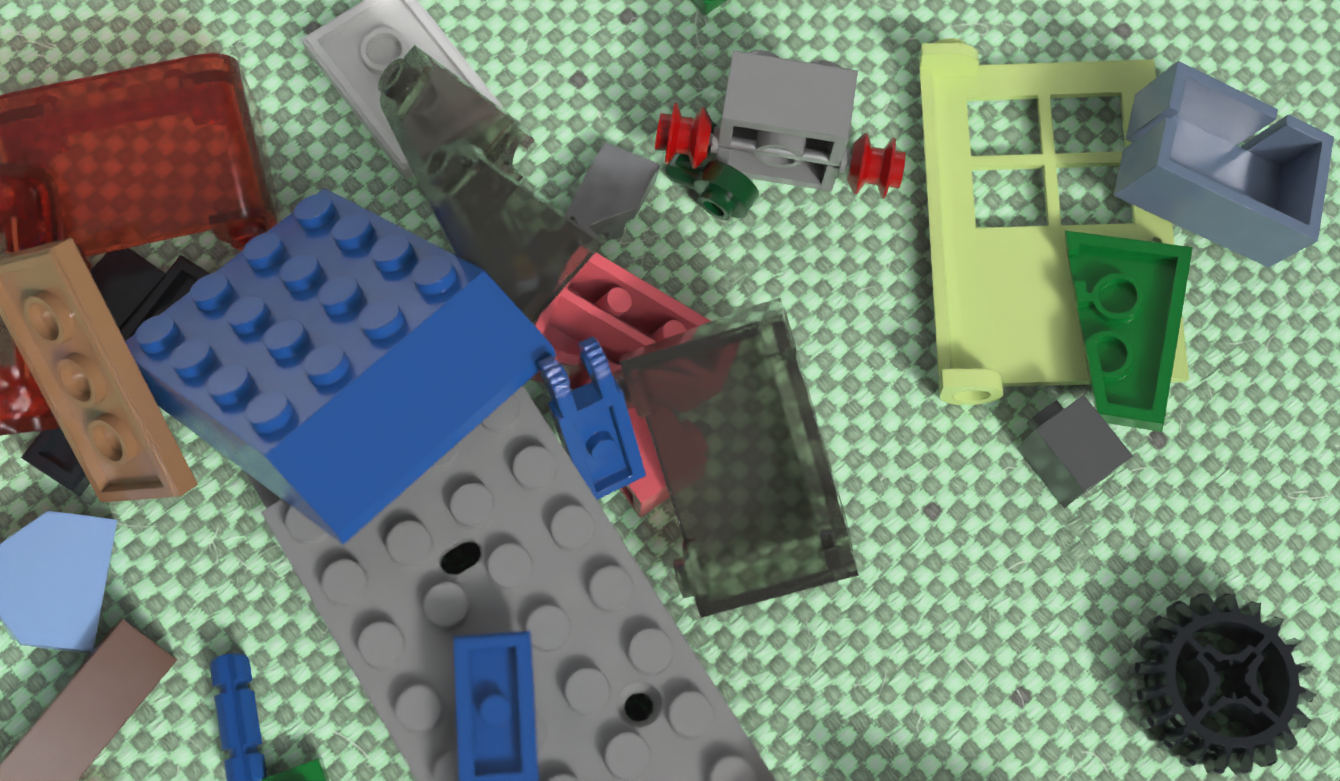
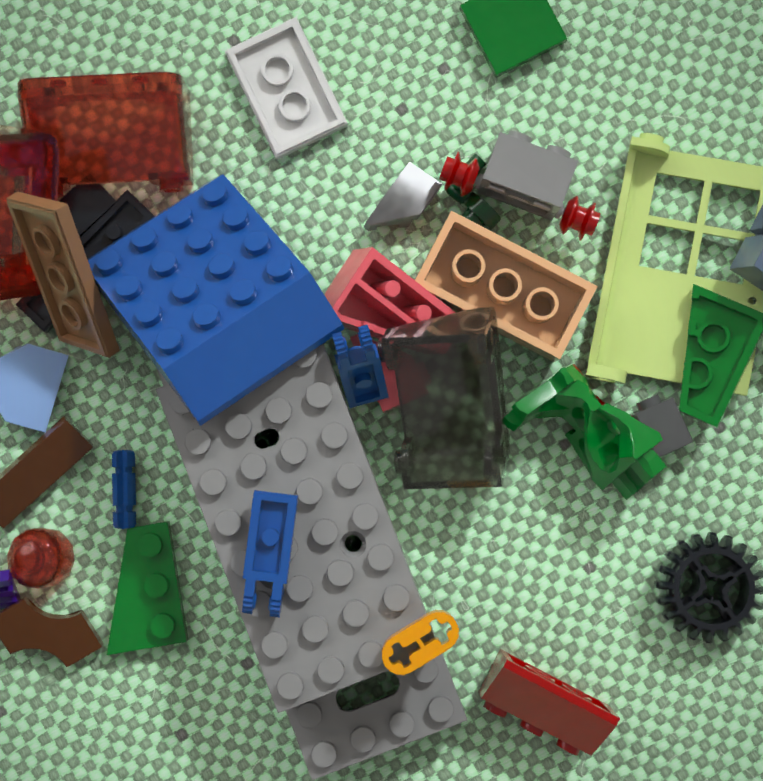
camera: 20 degrees right, 15 degrees up
clear smoke windscreen [378,45,602,323] -> none
none -> light nougat brick [415,211,598,362]
none -> green hips [501,364,667,500]

